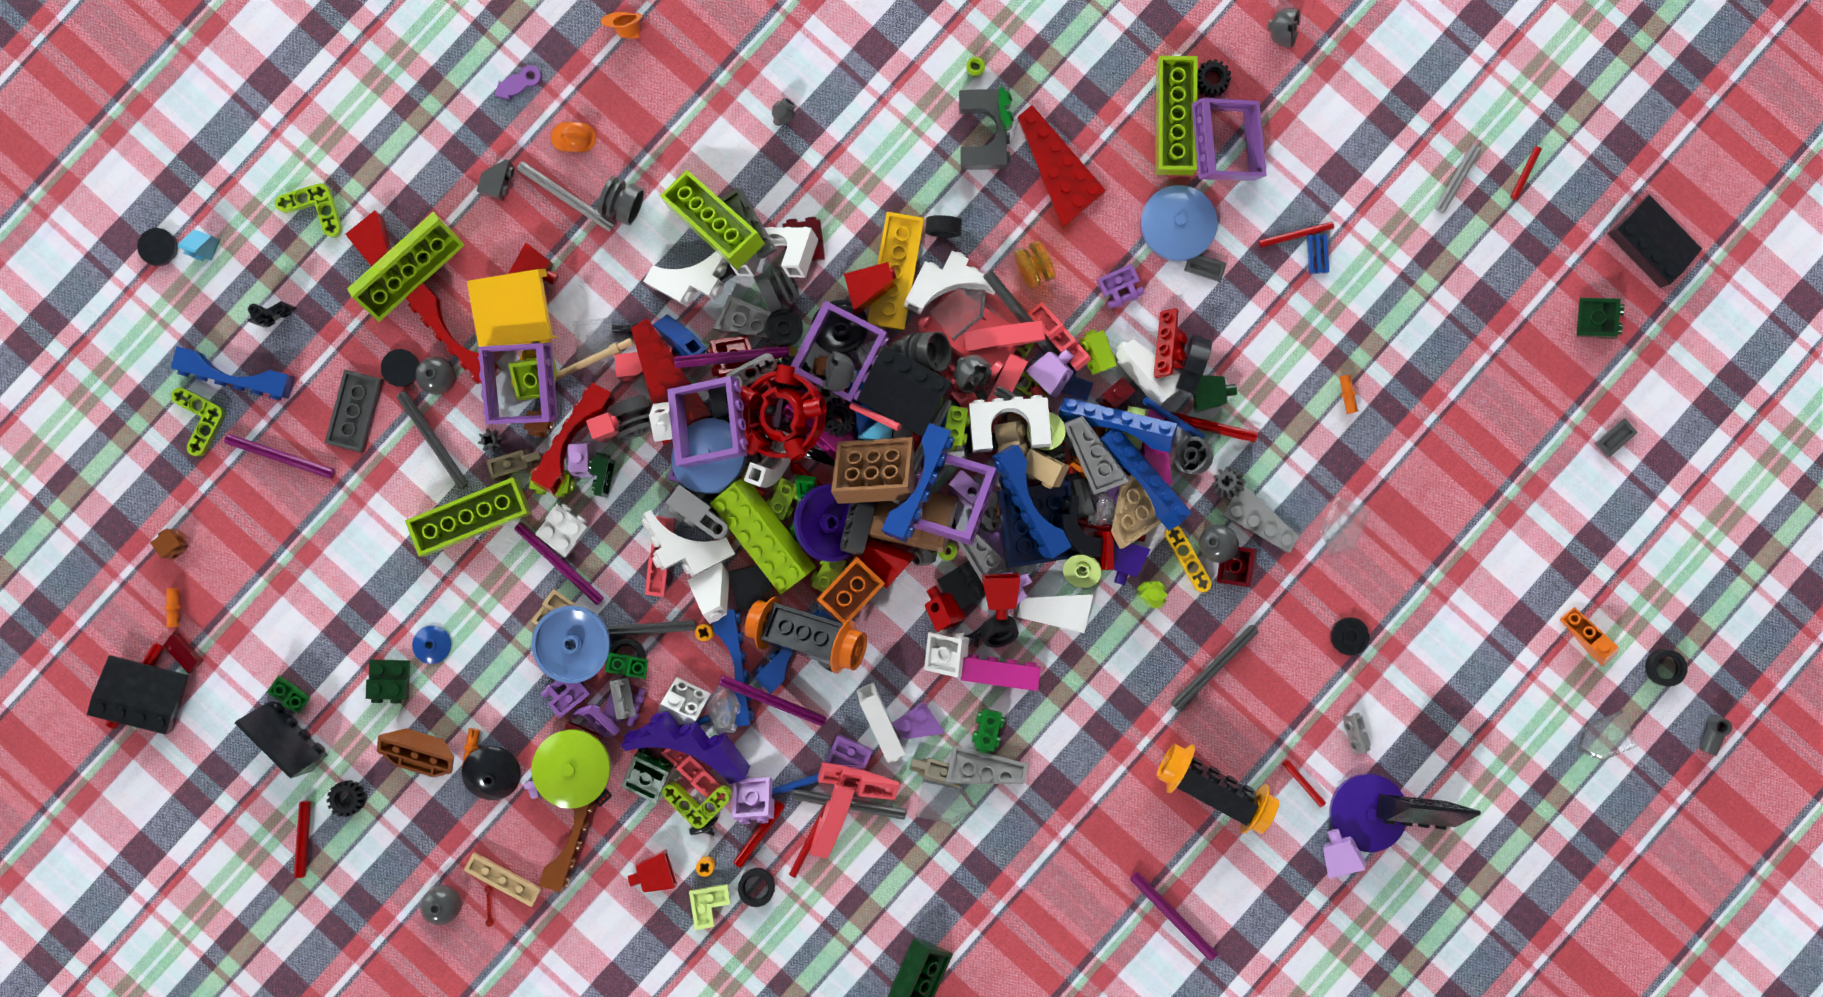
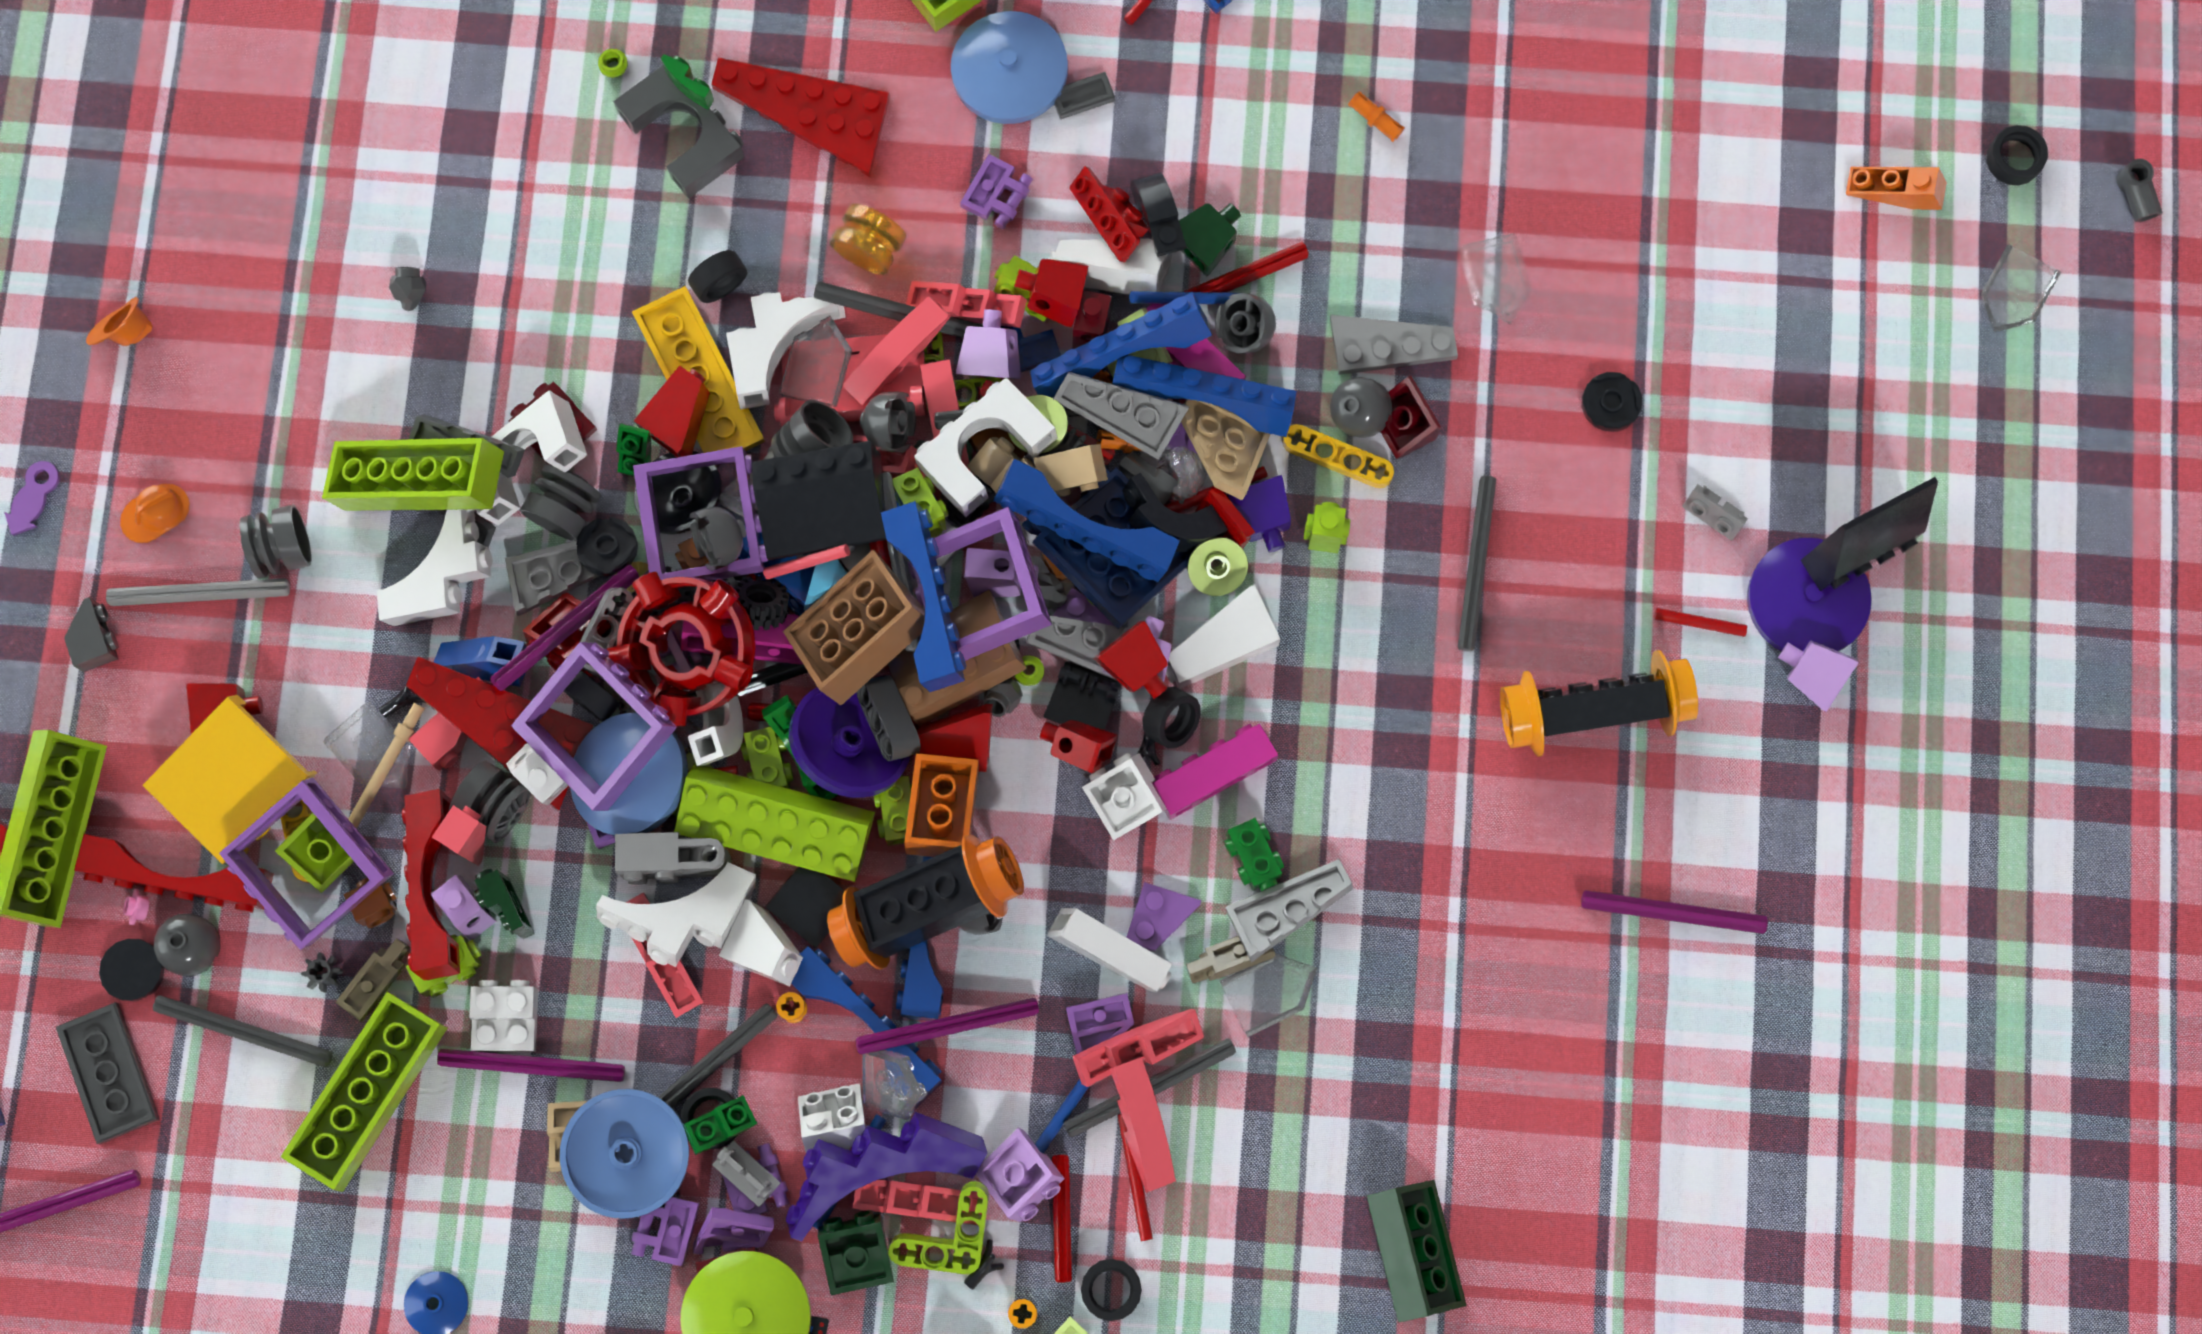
camera: 35 degrees left, 10 degrees down
dark grey gear [1212,466,1246,500] -> none
none -> bright pink plate [123,888,149,925]
none -> green slope [616,423,652,476]
none -> red torso [1014,259,1089,328]

